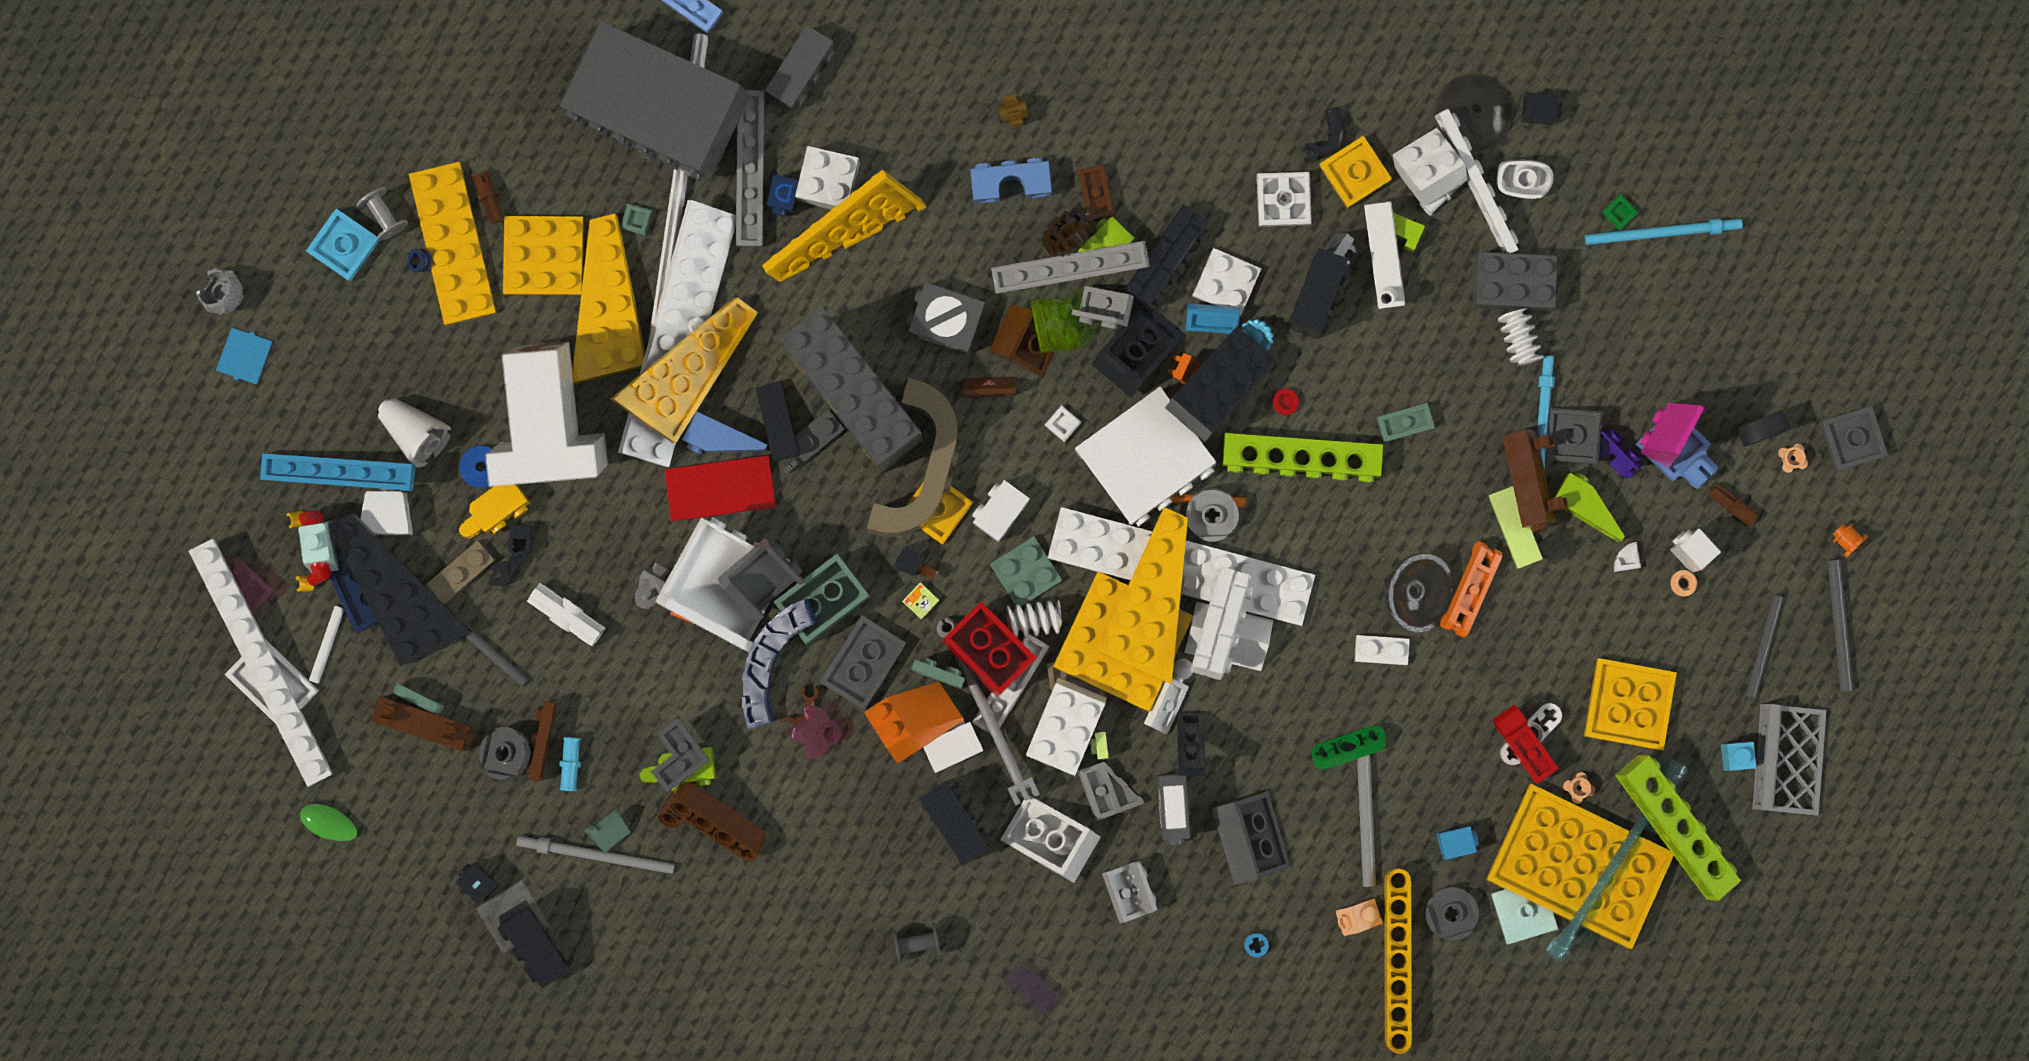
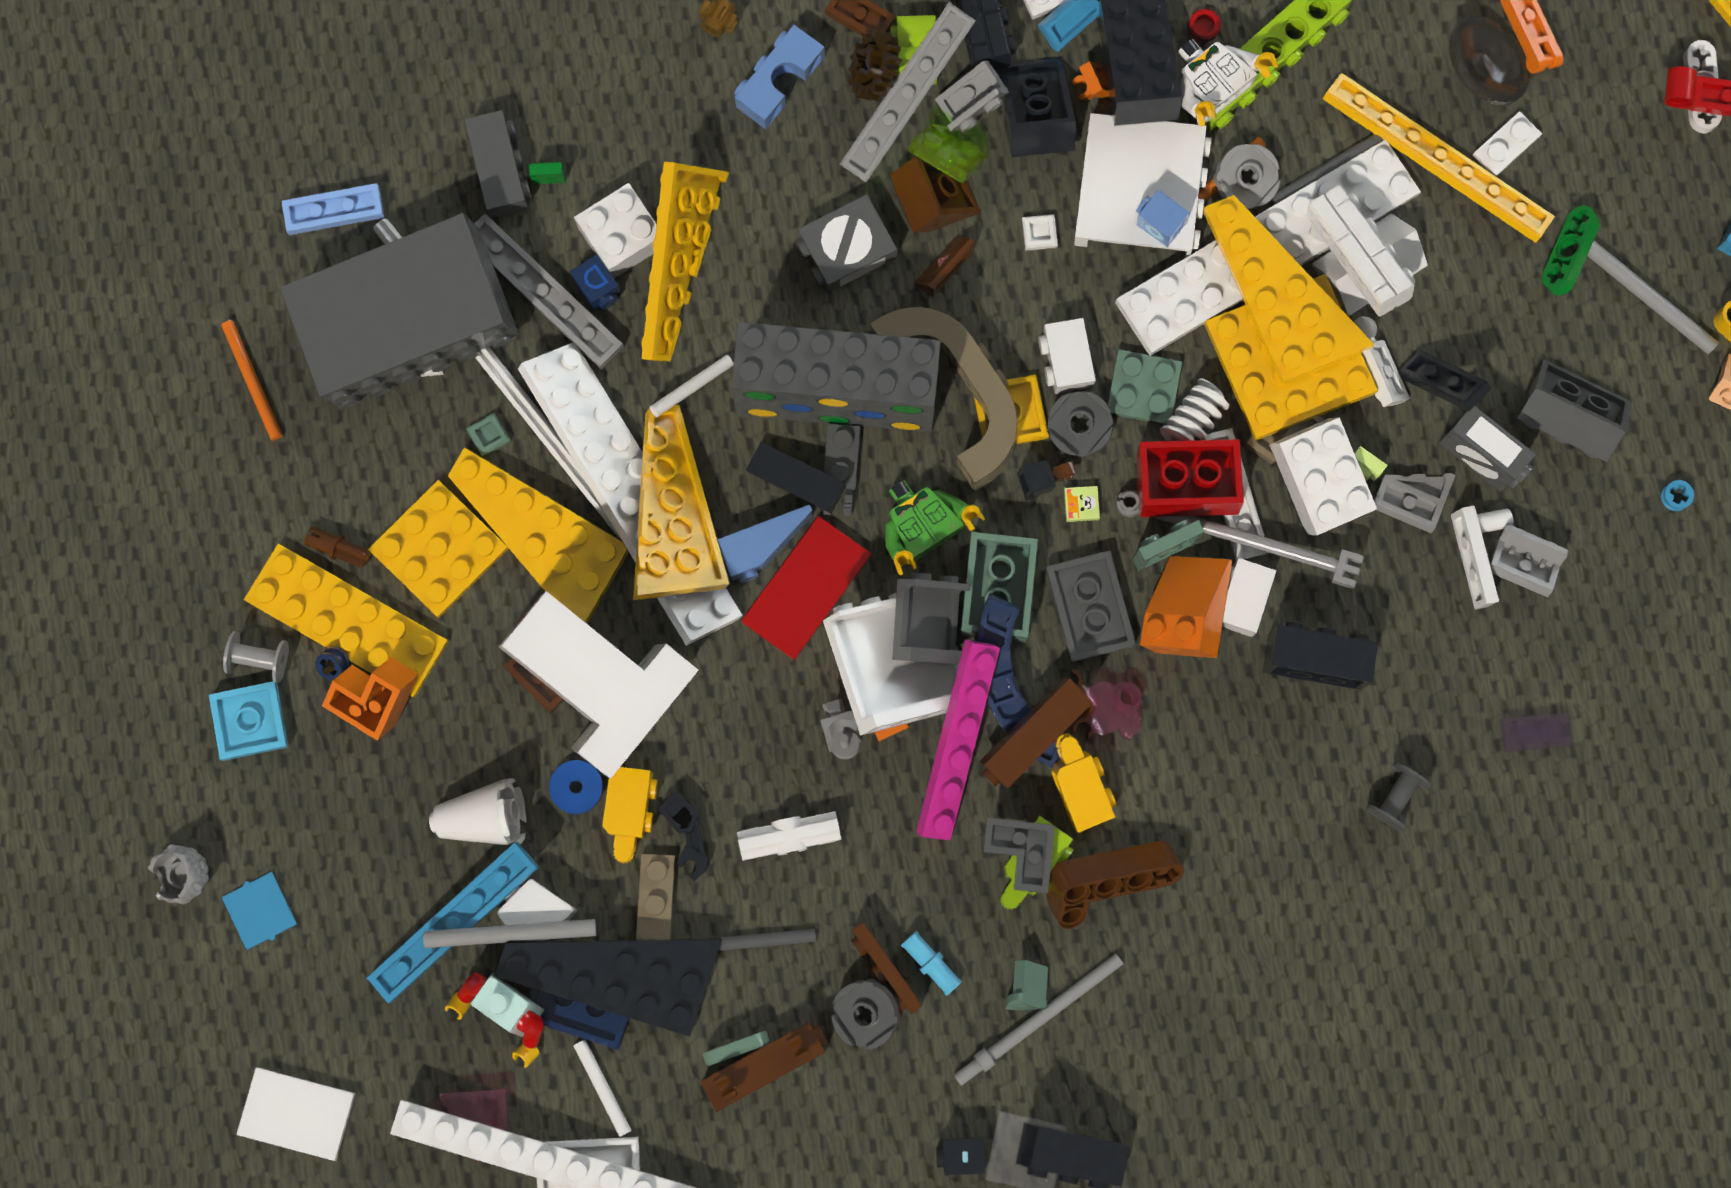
camera: 45 degrees left, 5 degrees down
white slope [1000,796,1101,883] -> none
none -> orange bar [221,320,283,441]
none -> white tile [236,1067,356,1161]
none -> orange brick [322,657,419,741]
none -> light grey piece [423,919,596,948]
none -> green tile [529,162,565,185]
none -> white bar [650,355,734,417]
none -> bright green torso [885,480,985,575]
none -> dark pink plate [916,640,1000,840]
none -> reddish brown brick [979,676,1093,789]
none -> dark grey plate [1048,391,1113,457]
none -> yellow hinge [1051,732,1116,833]
none -> medium blue brick [1136,190,1190,247]
none -> white torso [1178,39,1279,127]
none -> dark grey bar [1271,134,1384,205]
none -> yellow tile [1323,73,1555,243]
none -> white piece [1451,506,1513,610]

